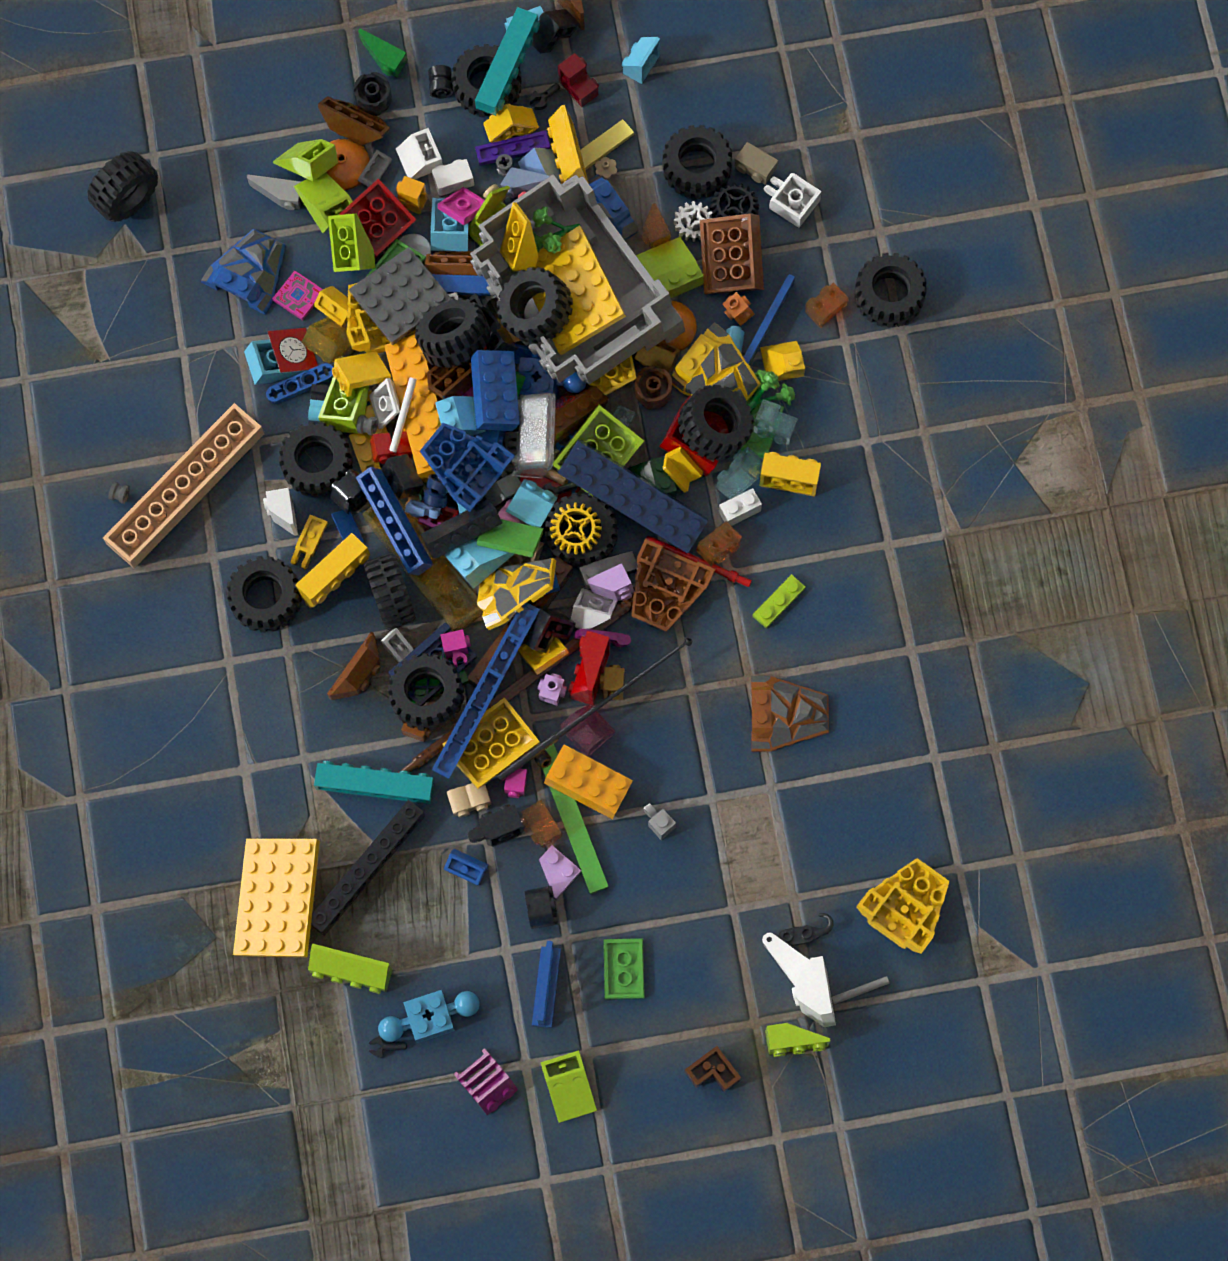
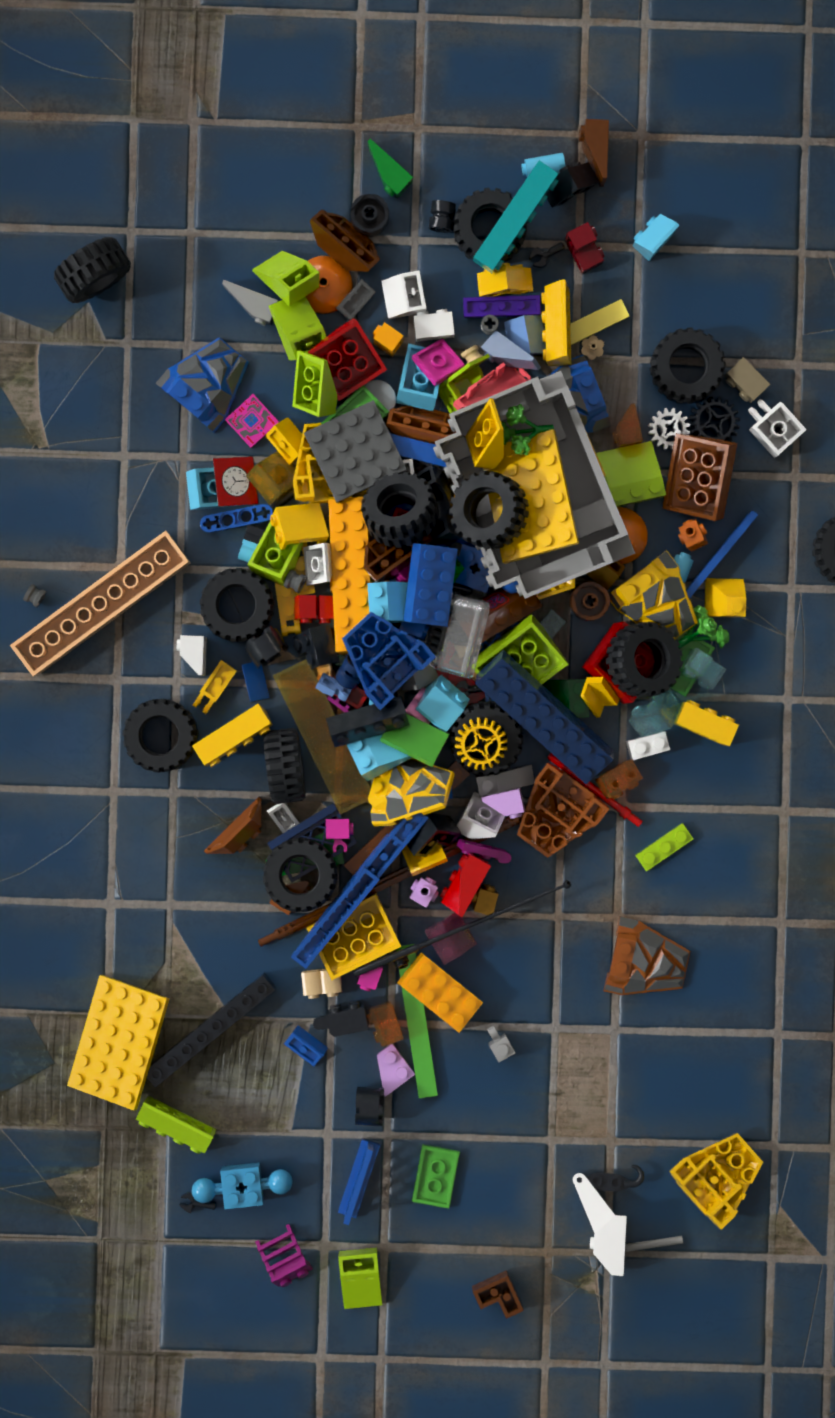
camera: 10 degrees right, 15 degrees up
teal brick [314,761,434,804] -> none
blue brick [356,467,433,575] -> none
white bar [389,377,417,452] -> none
lime slope [765,1023,830,1057] -> none
clear orange brick [805,282,849,328] -> none

